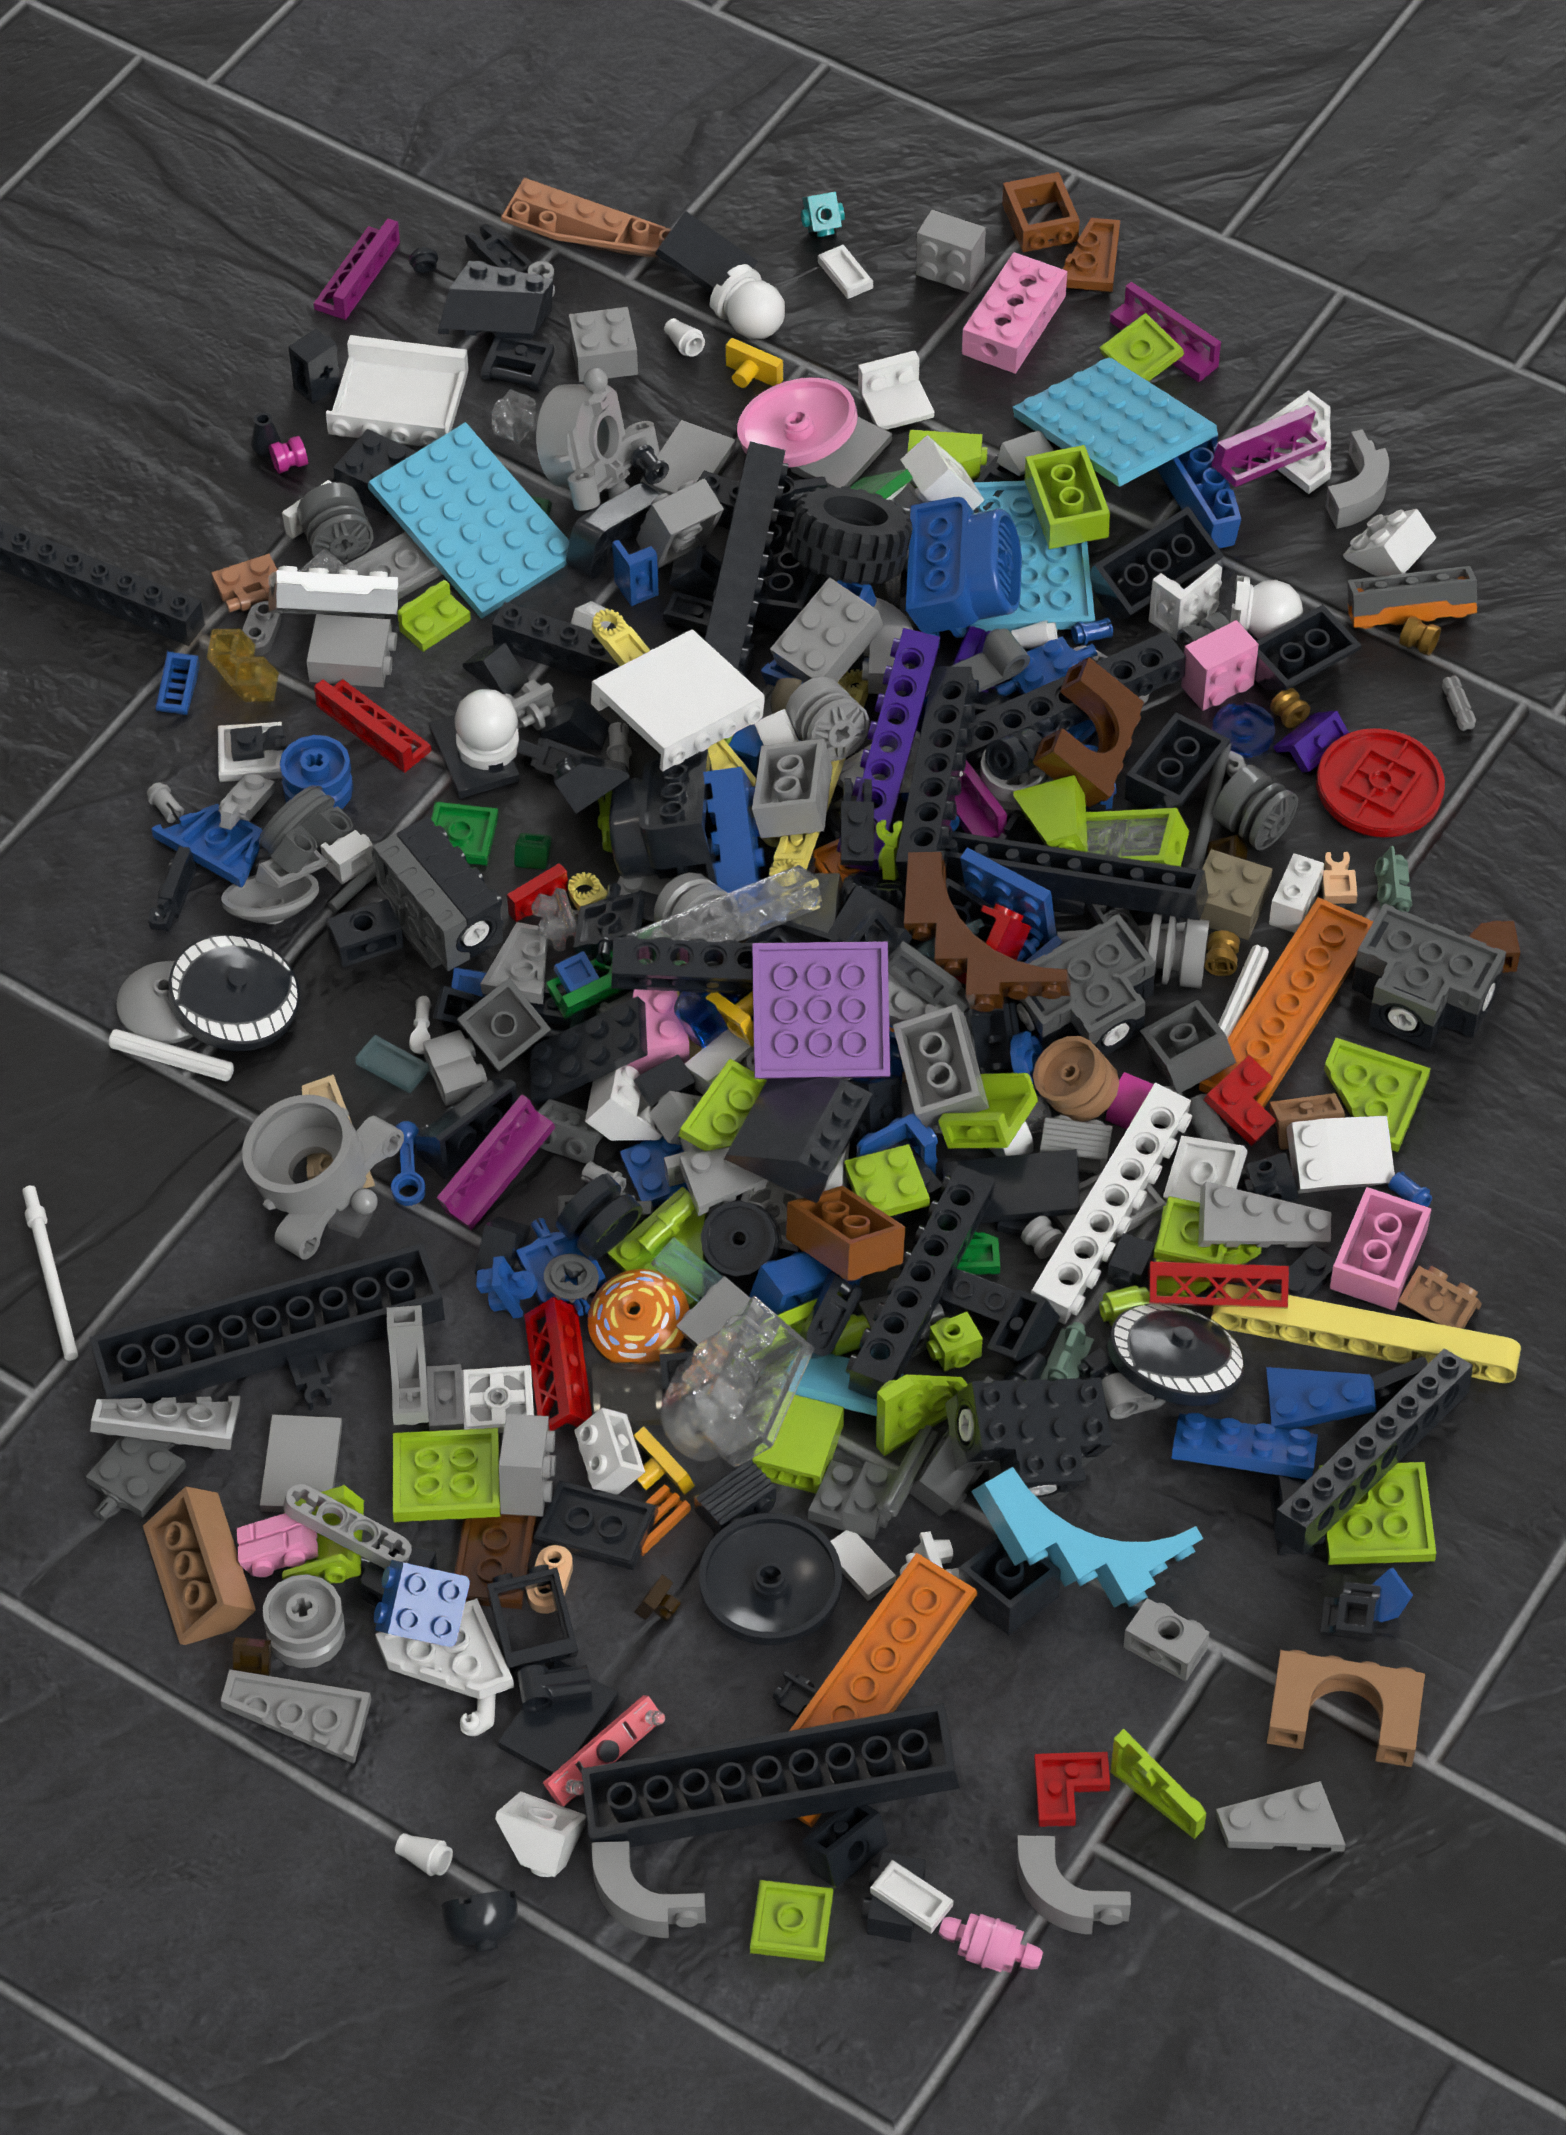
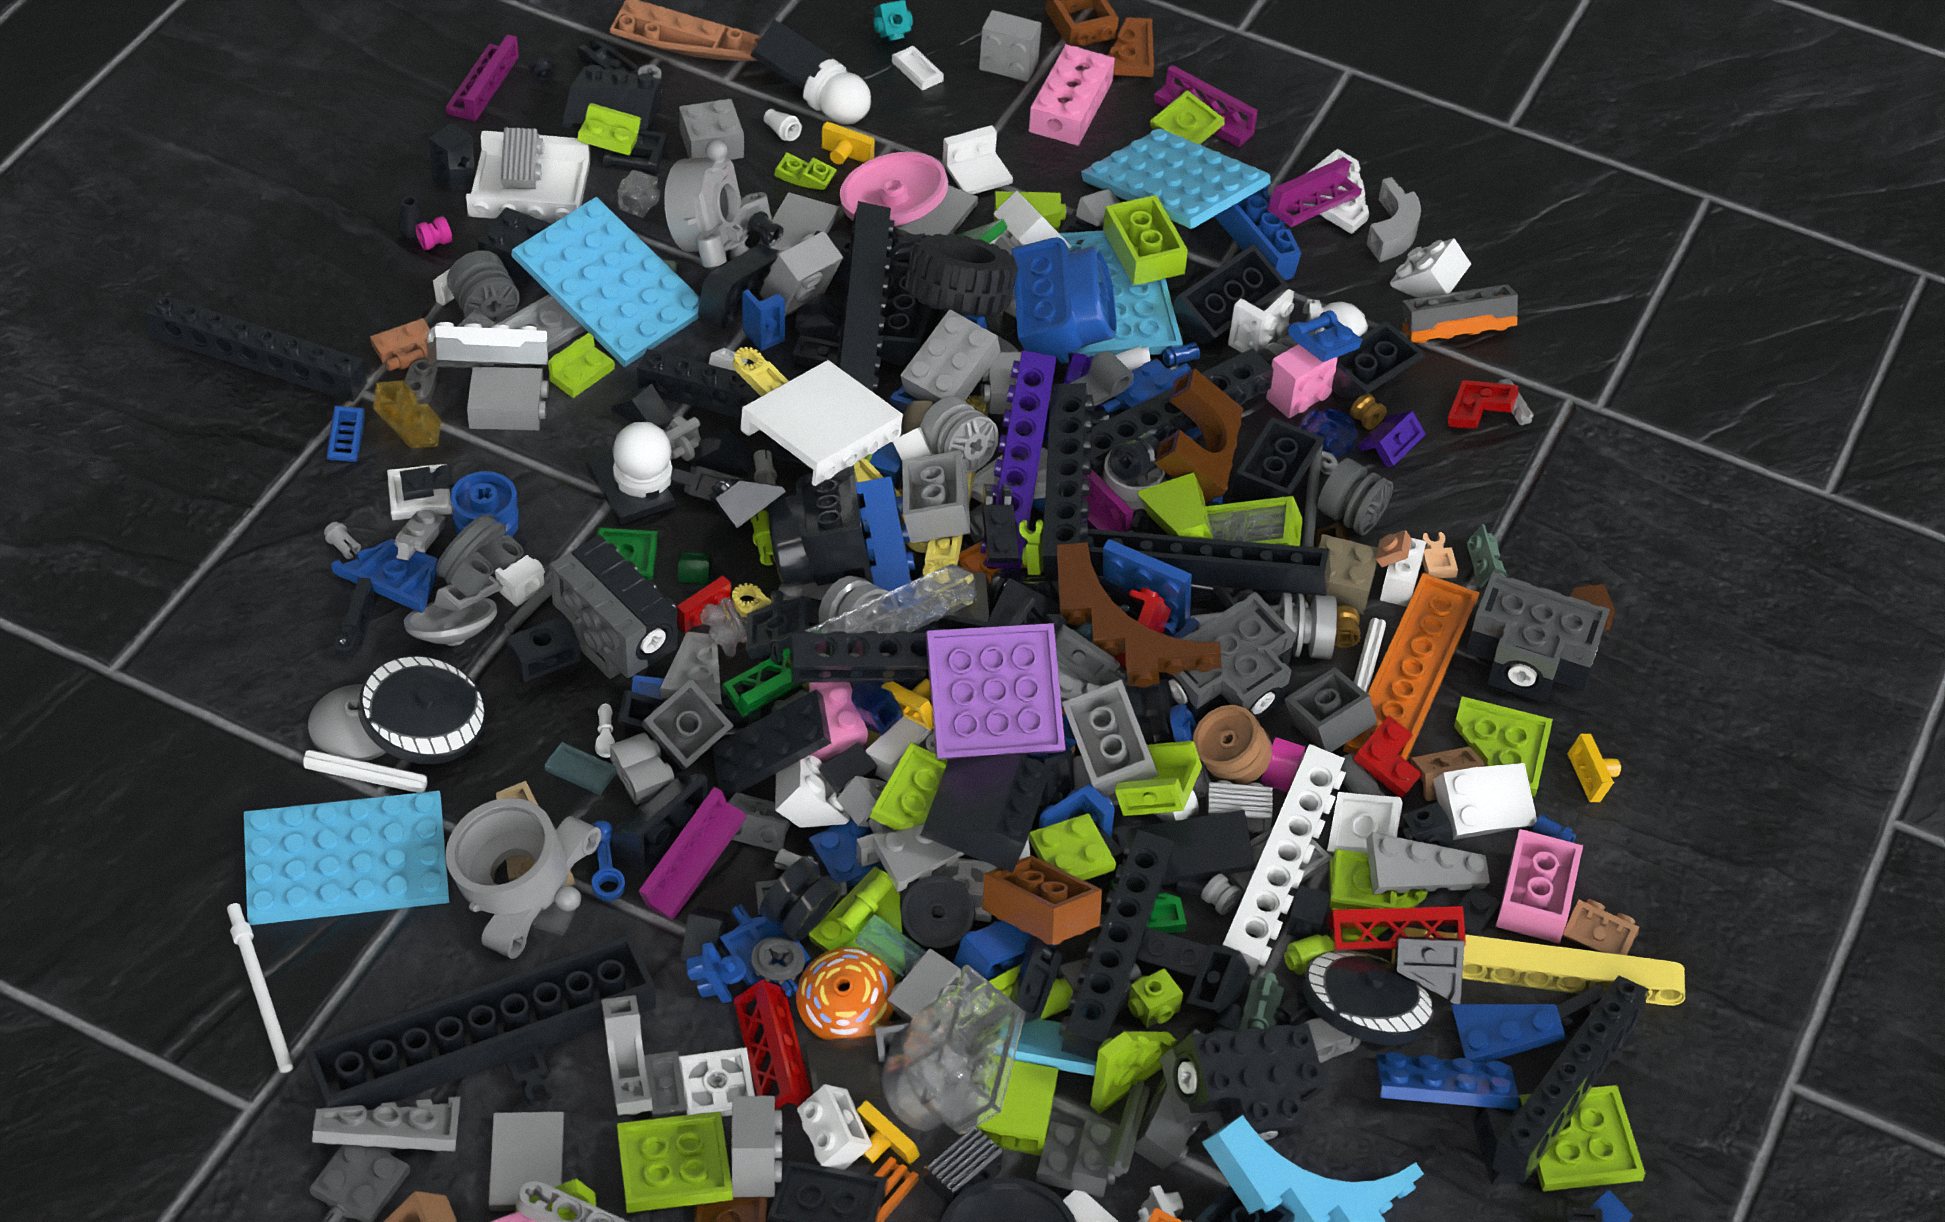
camera: 10 degrees left, 5 degrees down
red fence [314,679,432,773] -> none
blue plate [554,951,599,993] -> none
red plate [1316,729,1445,837] -> none
pearl gold wheel [1399,616,1441,656] -> none
none -> medium azure plate [244,791,450,925]
none -> light grey brick [501,127,544,189]
none -> lime bracket [577,103,641,155]
none -> lime slope [774,152,837,190]
none -> blue plate [1288,310,1363,362]
none -> nougat plate [1376,530,1411,567]
none -> wing [1394,936,1465,1004]
none -> red plate [1448,380,1519,429]
none -> yellow tile [1567,734,1621,802]

